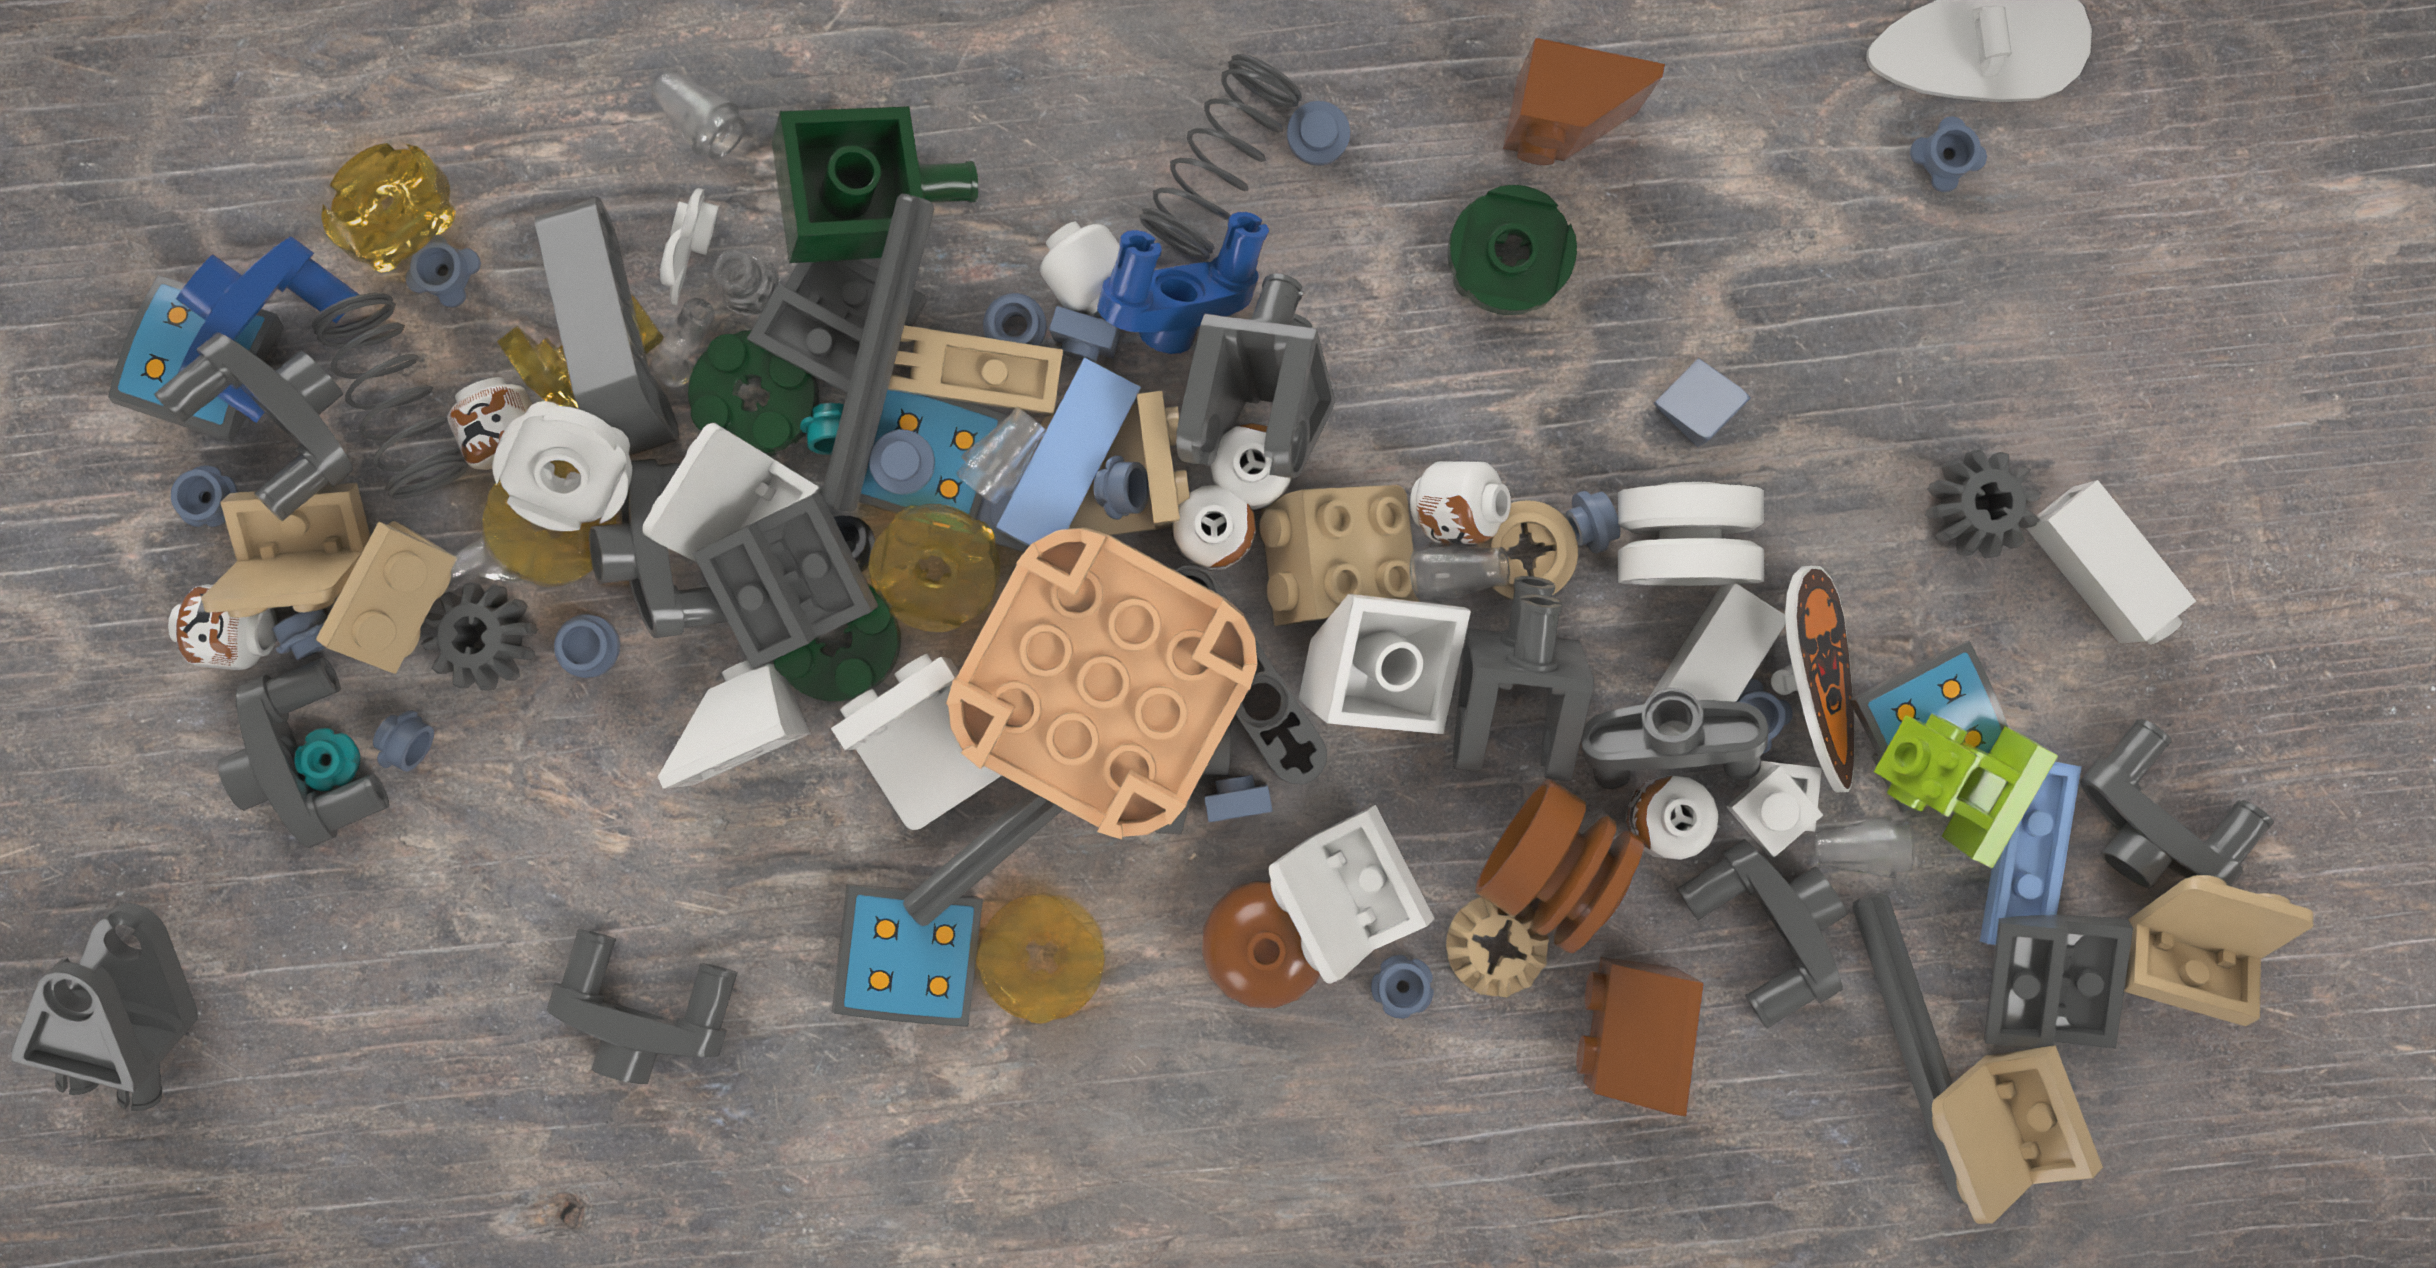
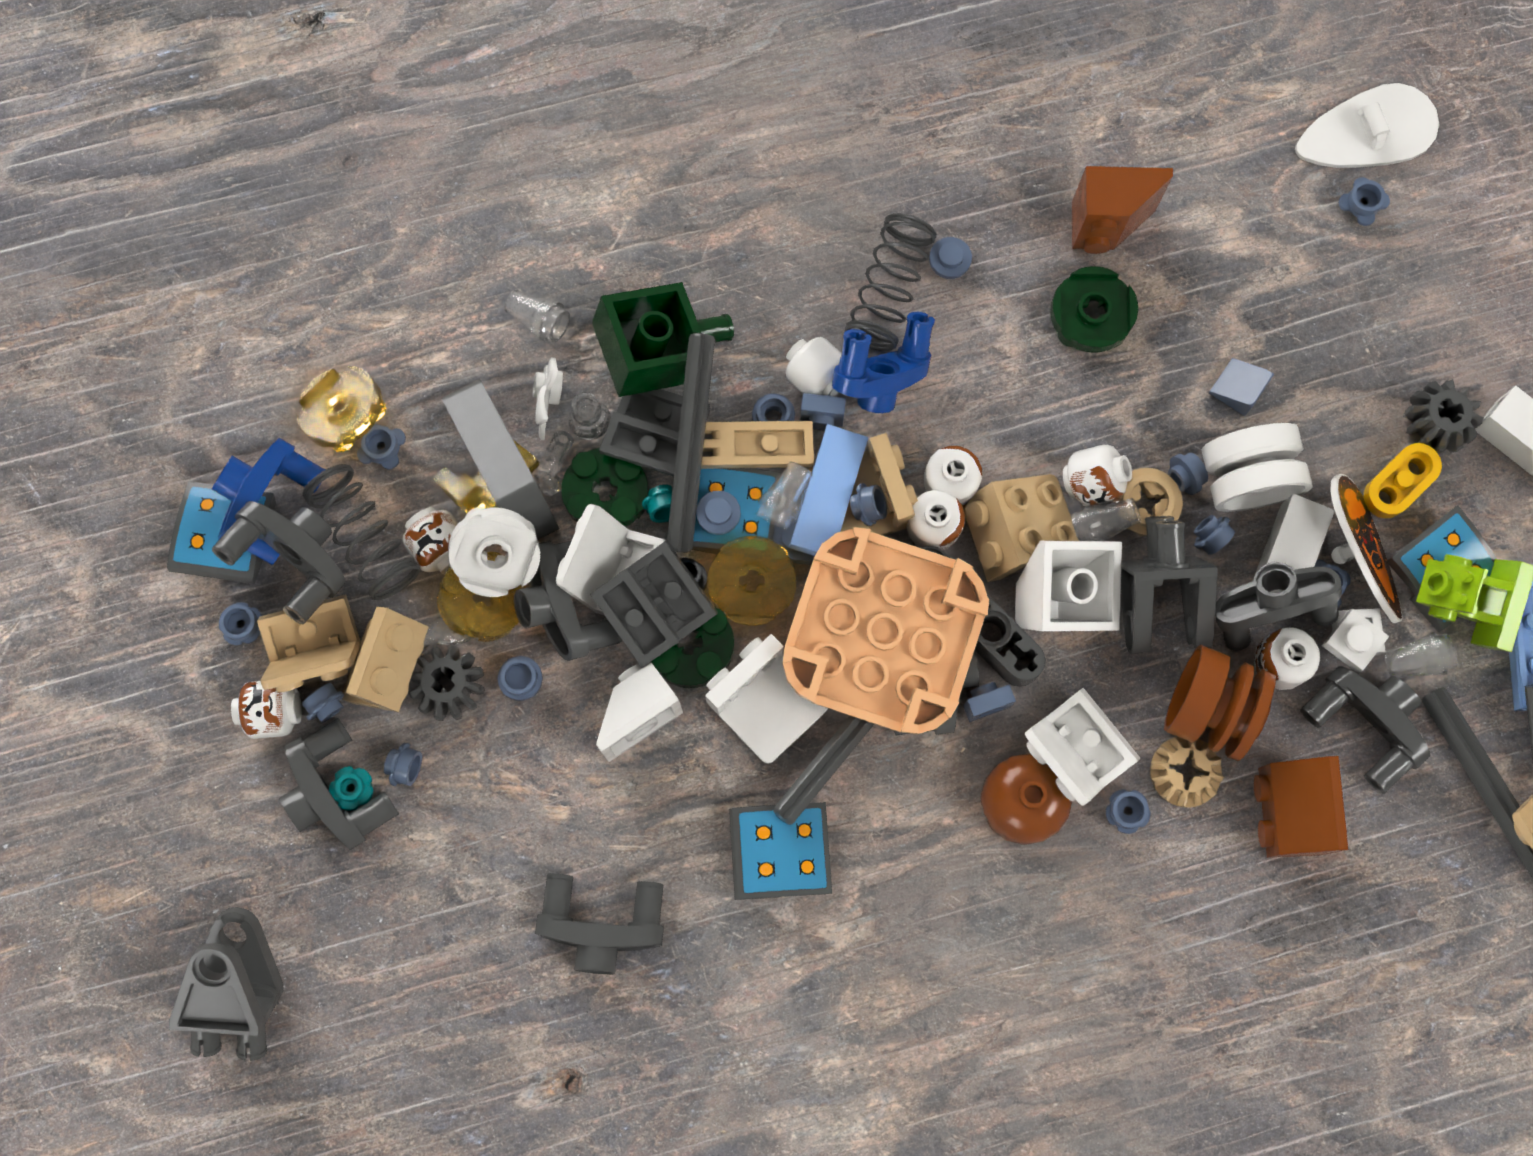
camera: 10 degrees left, 10 degrees down
clear yellow plate [976,893,1106,1024] -> none
dark grey piece [1176,274,1336,479] -> none
none -> sand blue plate [1194,515,1235,555]
none -> yellow plate [1363,443,1442,519]

